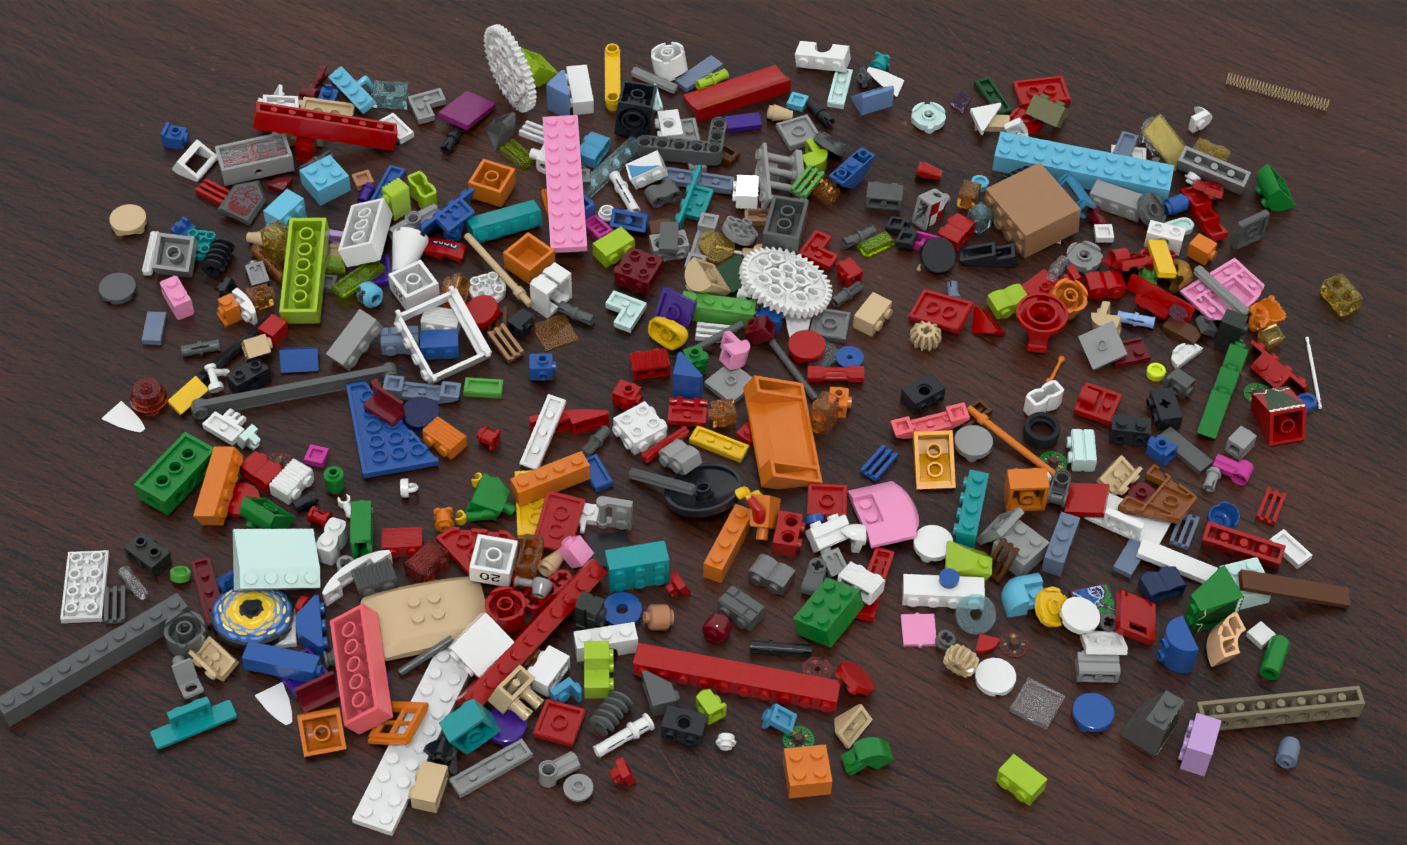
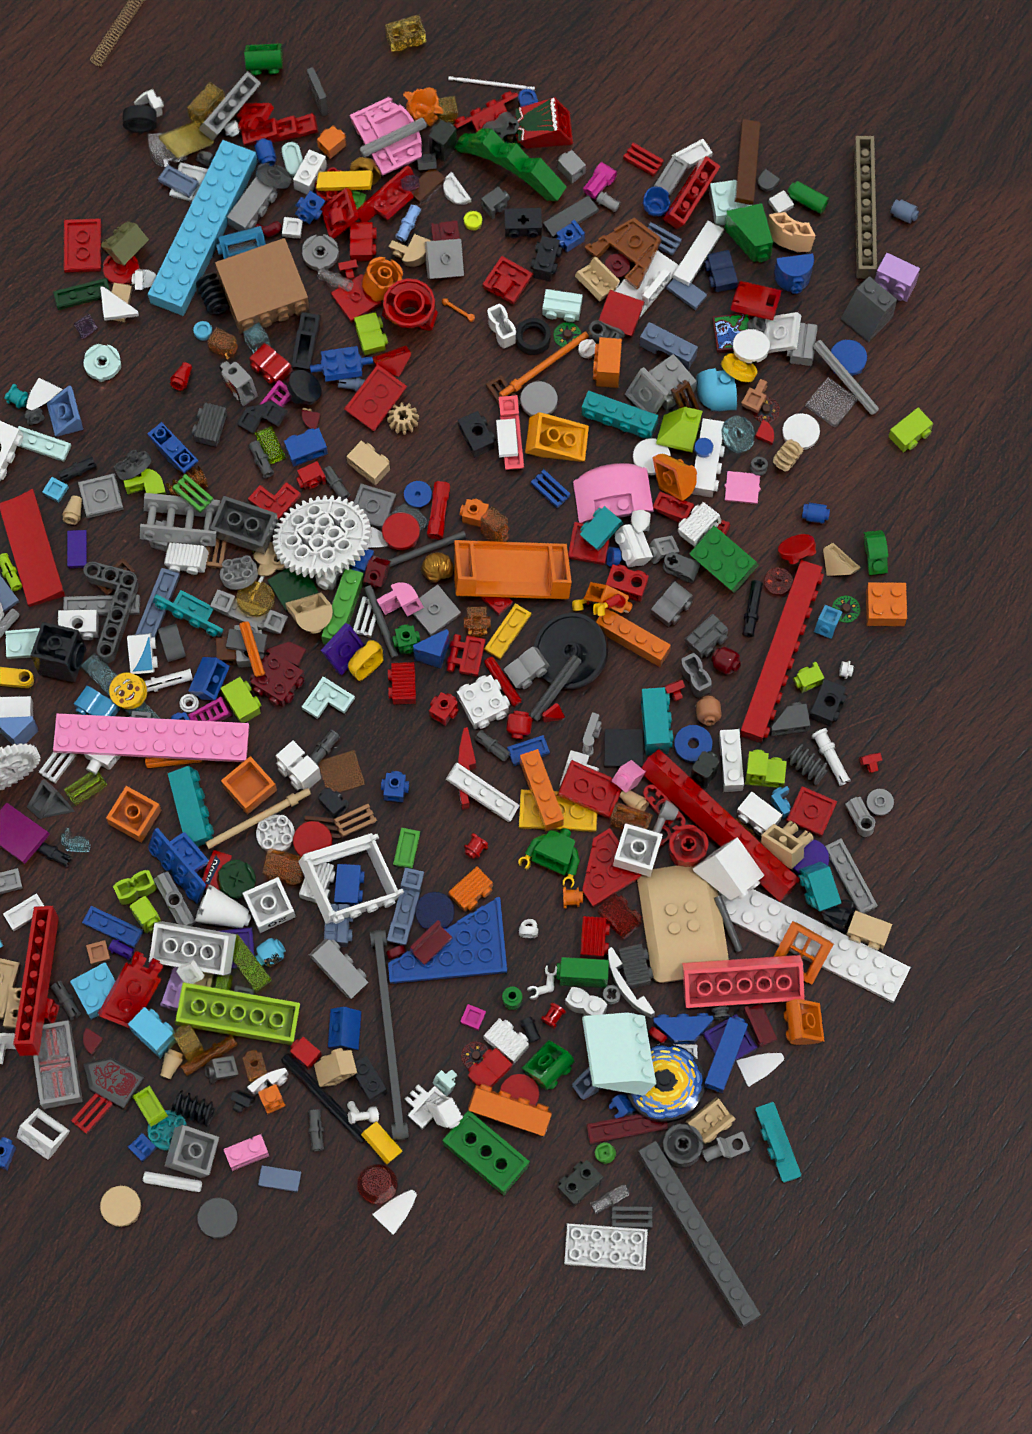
camera: 80 degrees left, 20 degrees up
none -> clear light blue bracket [61,828,90,852]
none -> red tile [98,951,163,1028]
none -> yellow head [109,673,147,710]
none -> black tyre [123,105,157,133]
none -> lime tile [133,1085,168,1127]
none -> white tile [176,960,205,984]
none -> dark green tile [217,859,256,899]
none -> orange axle [239,621,265,677]
none -> dark red tile [266,642,306,667]
none -> blue brick [284,428,328,467]
none -> blue brick [295,190,325,224]
none -> dark red tile [302,409,321,429]
none -> blue plate [310,346,373,381]
none -> pearl gold hair [421,552,454,583]
none -> white brick [426,1095,463,1129]
none -> dark grey axle [482,112,519,139]
none -> white slope [496,419,518,457]
none -> red head [506,711,533,739]
none -> red slope [542,703,565,722]
none -> teal brick [580,506,623,551]
none -> orange brick [652,454,697,501]
none -> light grey tile [655,155,690,196]
none -> flat silver brick [681,653,712,698]
none -> nougat plate [741,379,768,413]
none -> dark grey tile [758,169,780,191]
none -> blue brick [802,503,830,524]
none -> light grey axle [813,340,879,415]

